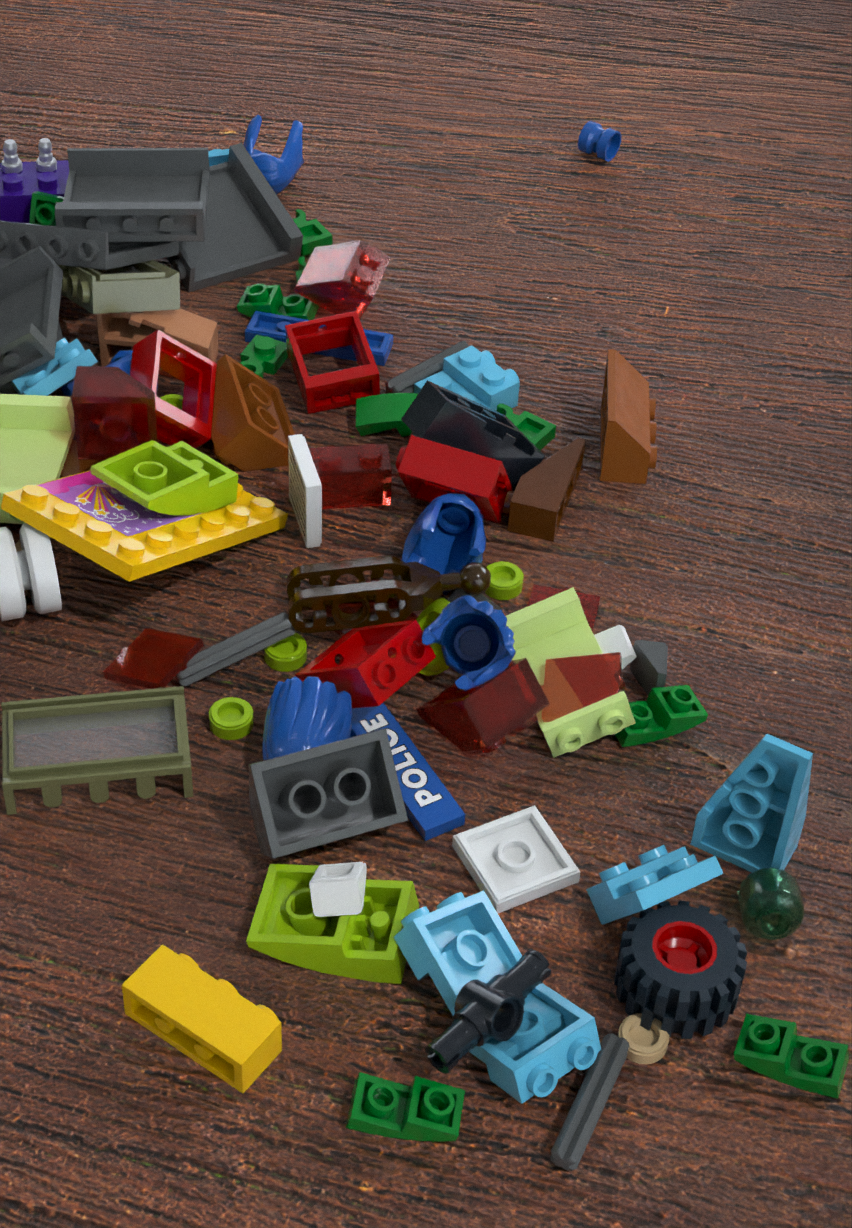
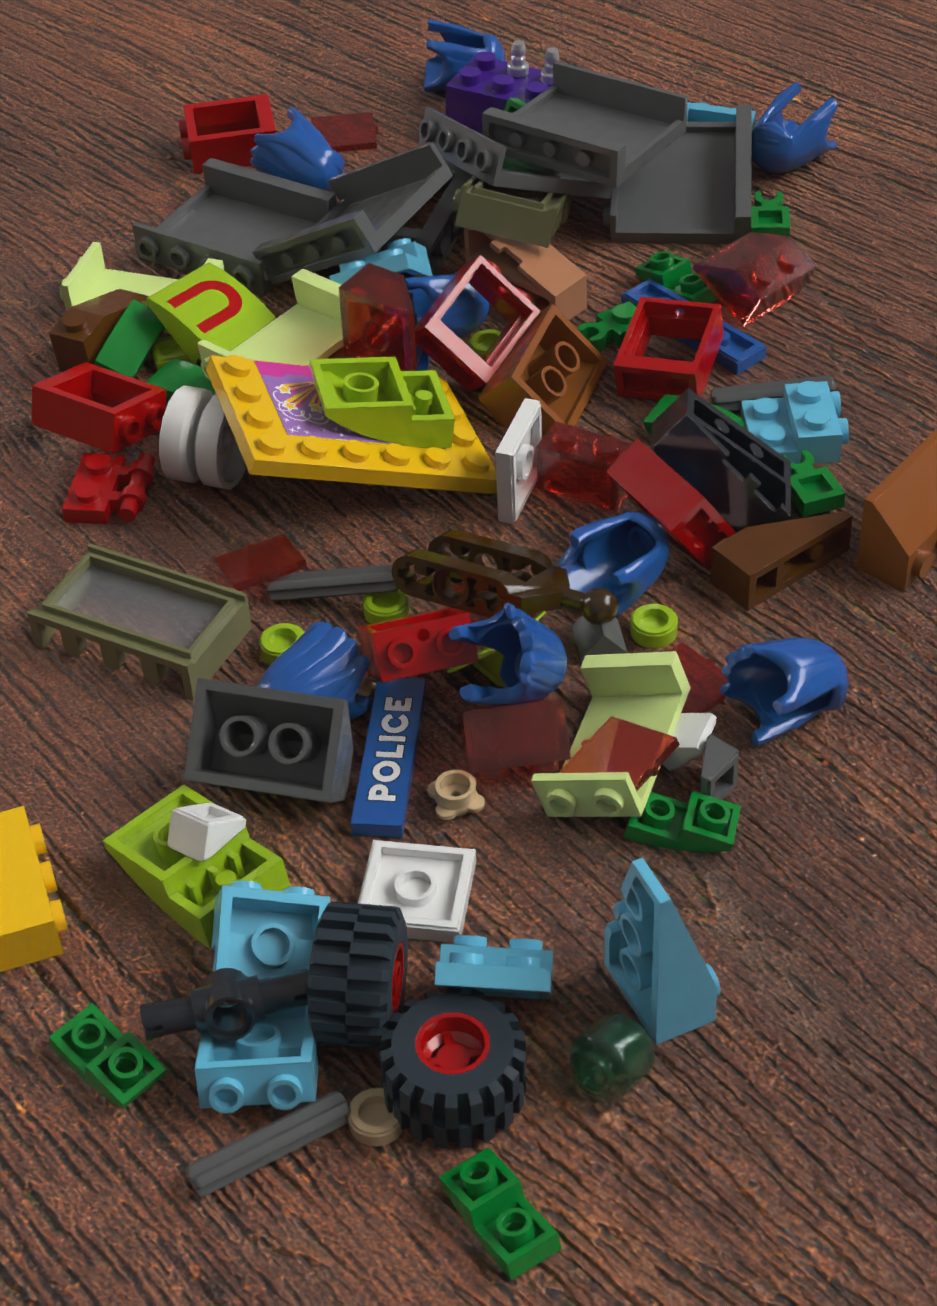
camera: 40 degrees right, 0 degrees up
none -> black wheel [308,901,408,1049]
none -> tan plate [428,769,485,820]
none -> blue hair [720,637,849,746]

